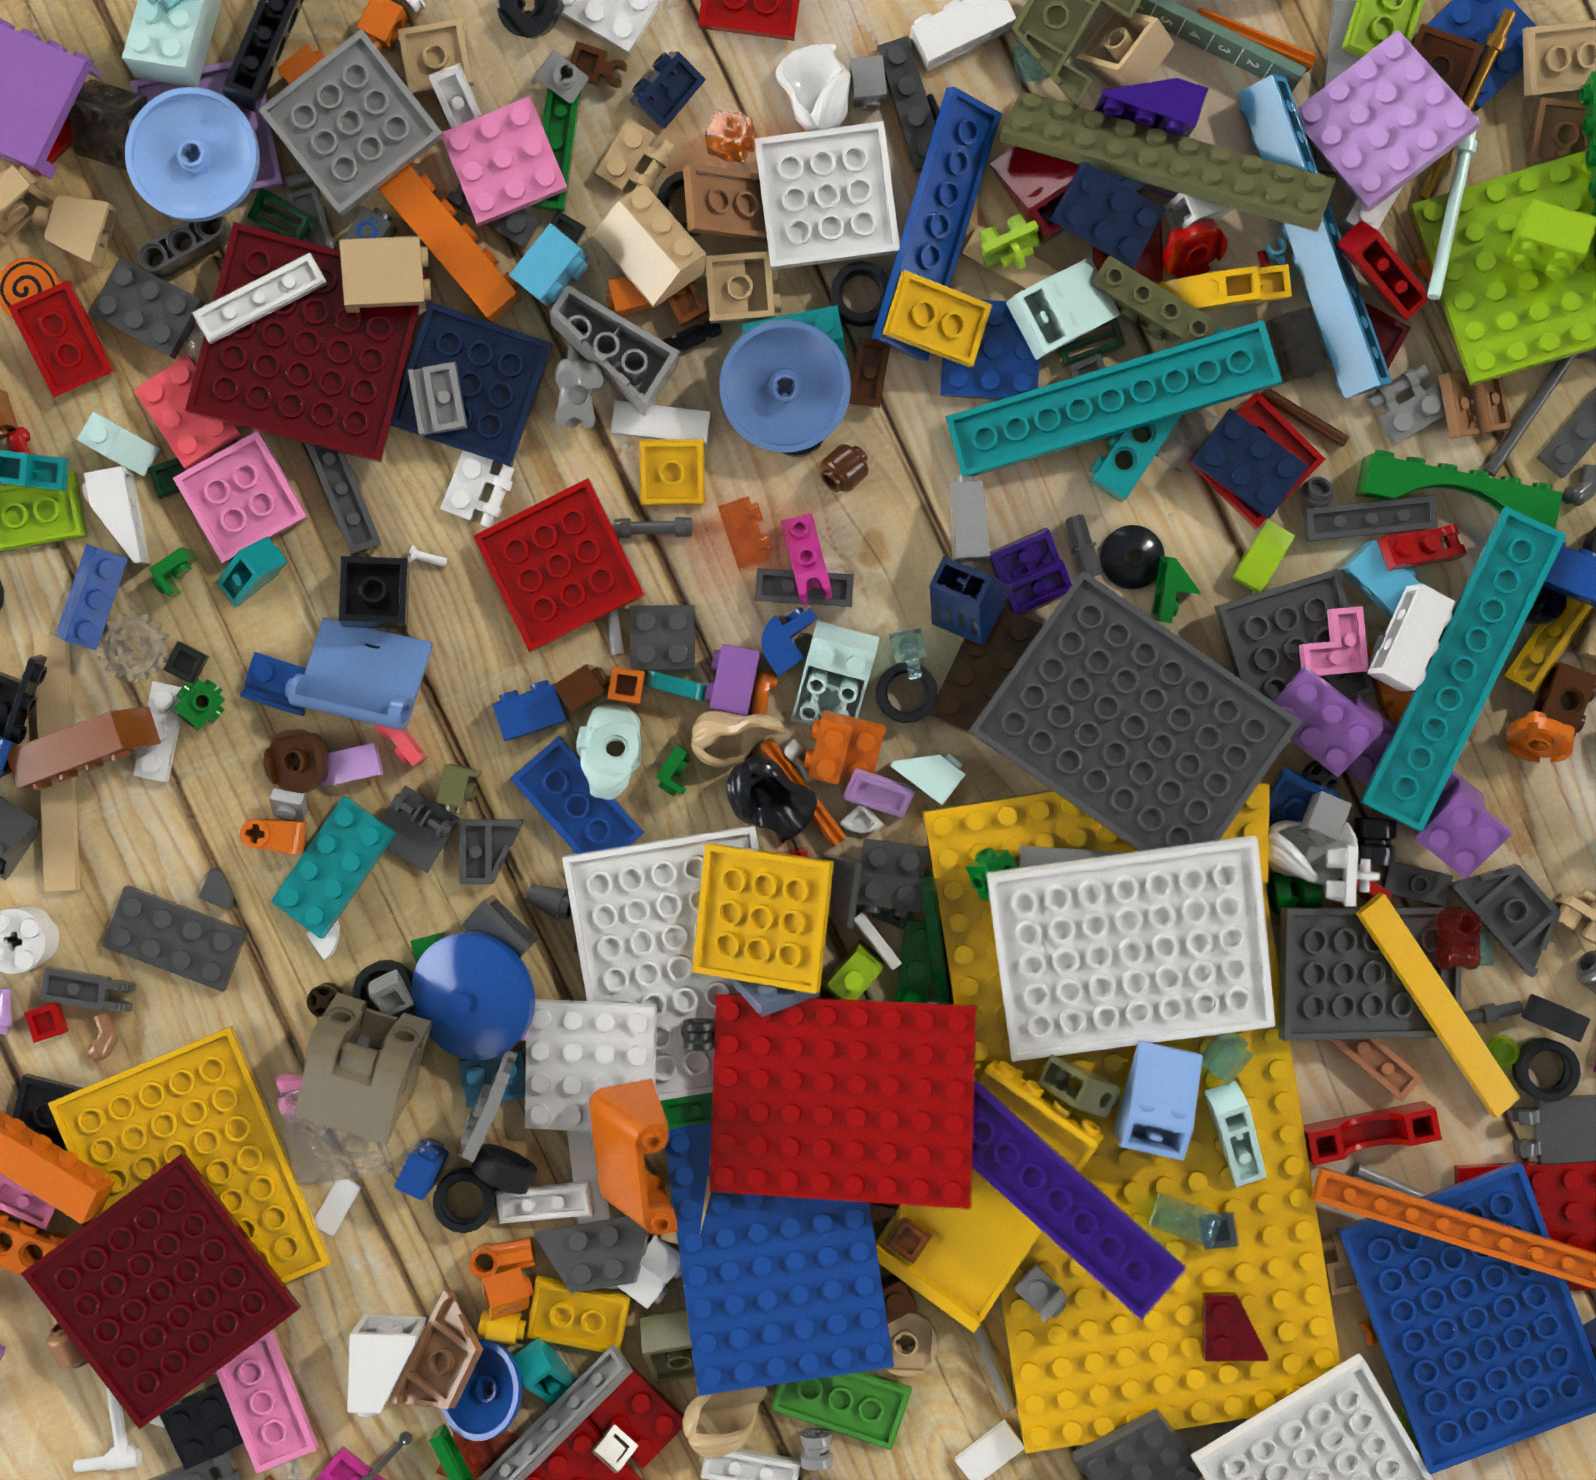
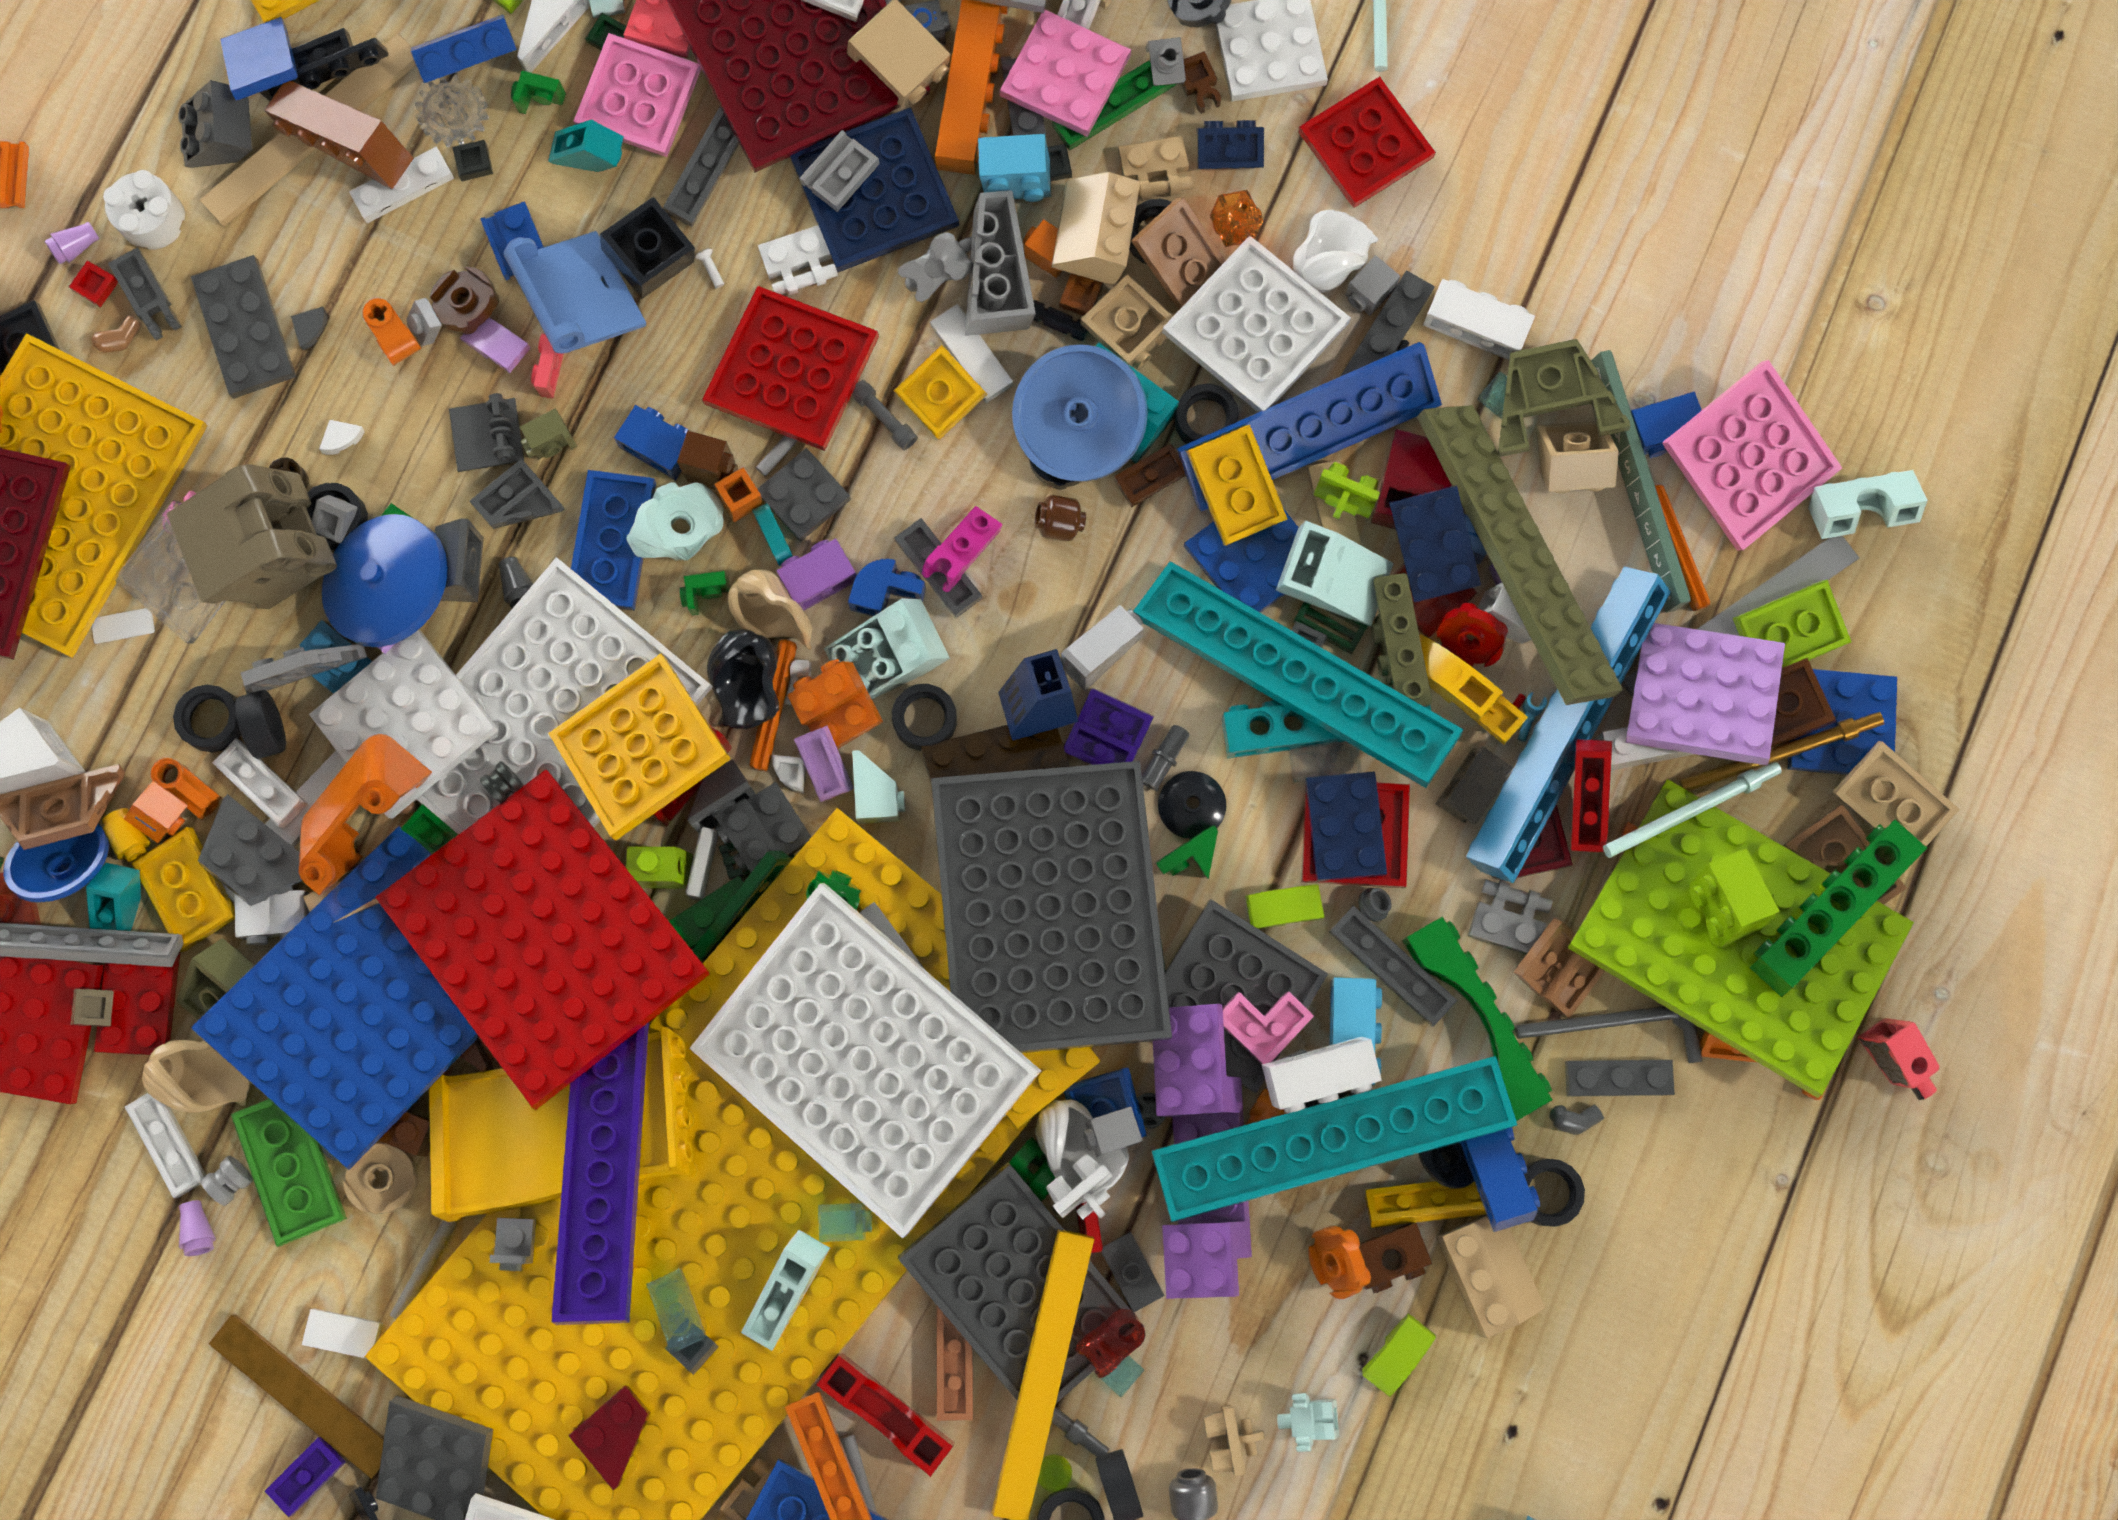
camera: 45 degrees right, 10 degrees down
green brick [171,679,225,731] -> none
teal plate [271,796,397,939] -> none
blue brick [394,1138,449,1200] -> none
clear orange brick [718,496,773,571] -> none
sand blue wing [732,979,820,1017] -> none
orange arm [750,670,778,715] -> none
dark orange tile [887,1217,933,1264] -> none
clear light blue plate [889,628,927,679] -> none
olive torso [1037,1054,1120,1118] -> none
dark purple slope [1094,78,1209,137] -> none
light blue slope [1112,1040,1203,1161] -> none
reddish brown bar [1261,389,1349,447] -> none
black wheel [1353,817,1397,866] -> none
red plate [1377,524,1468,571] -> none
dark grey wing [1448,864,1561,978] -> none

